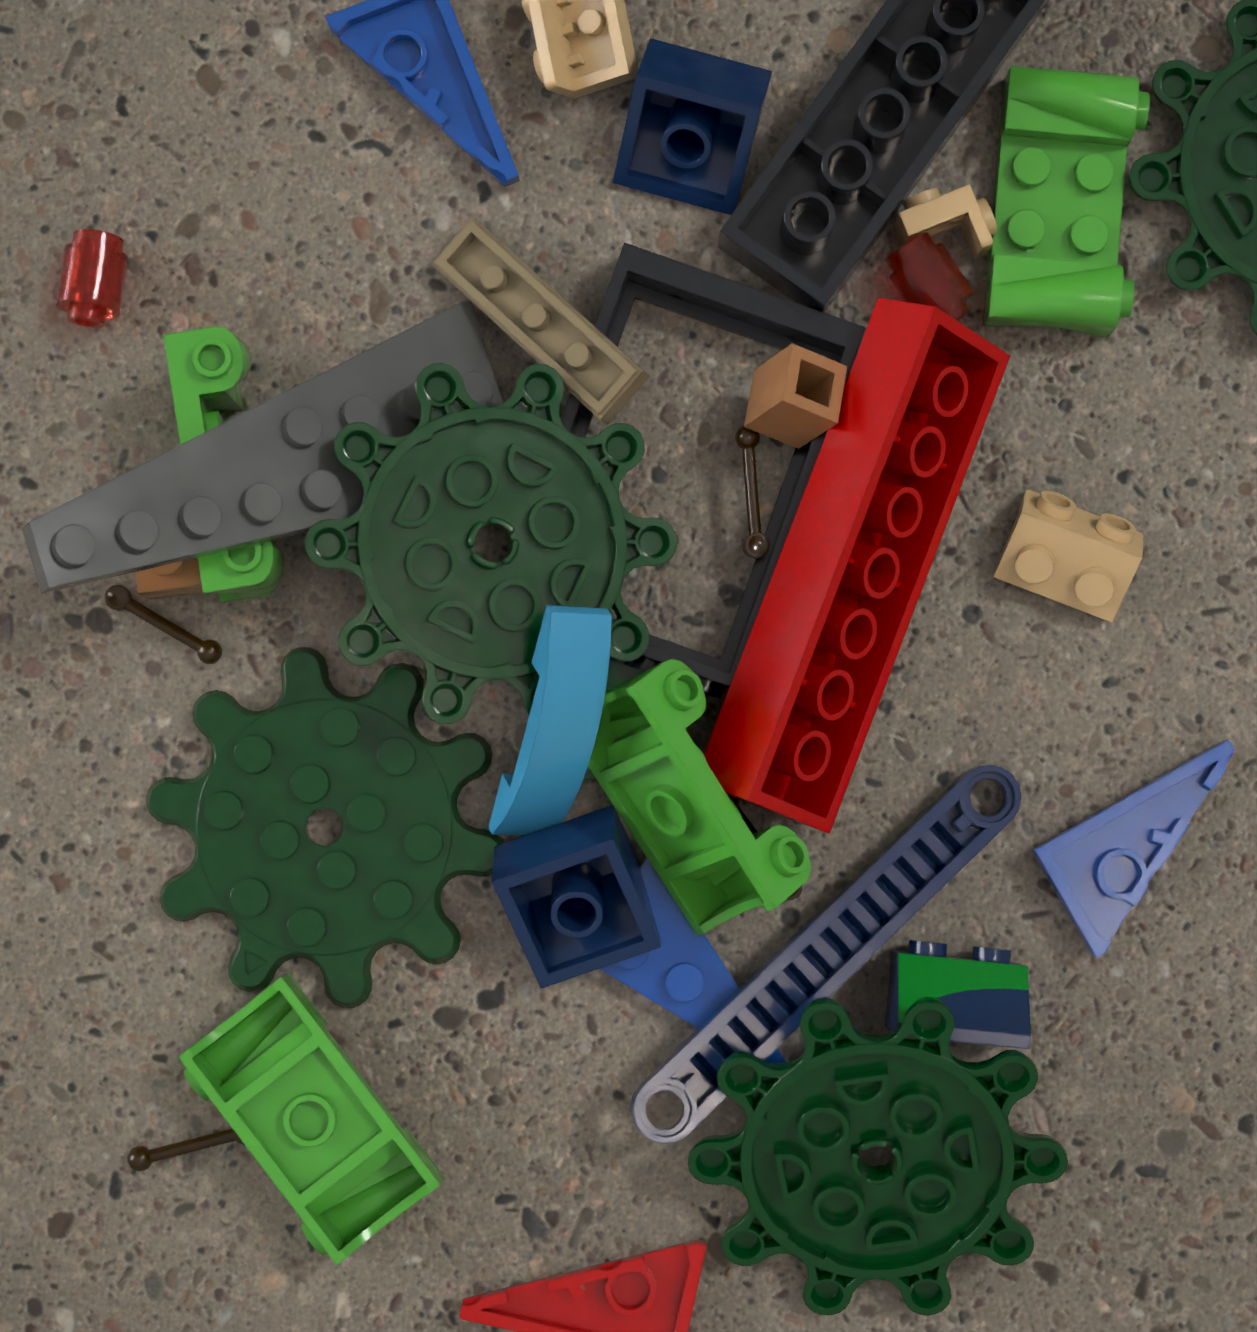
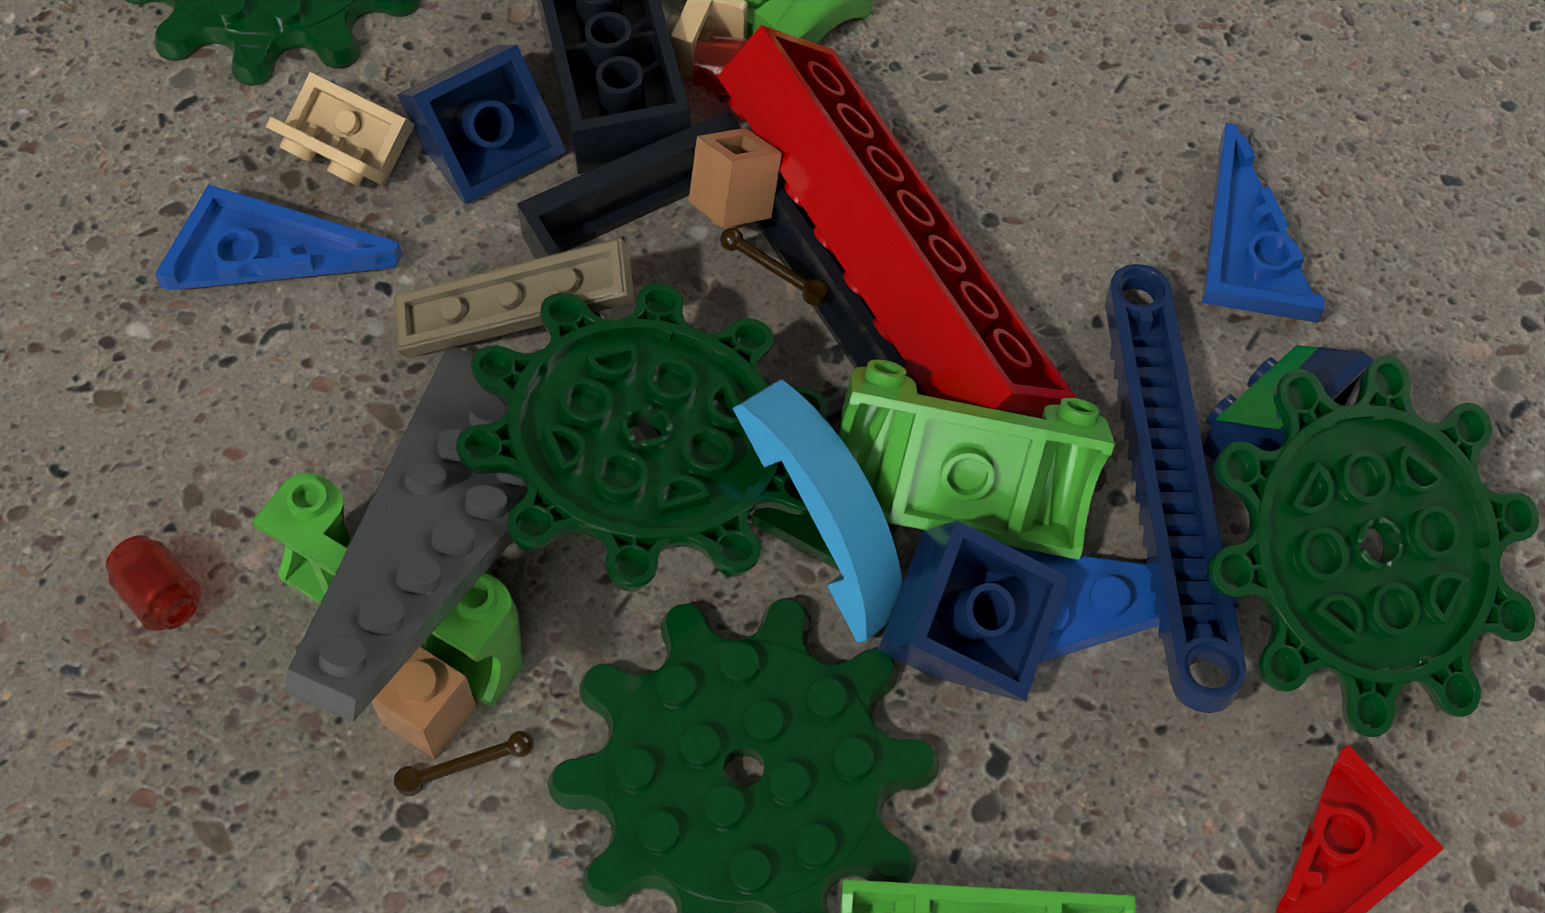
camera: 50 degrees left, 25 degrees down
tan bracket [993,489,1144,622] -> none

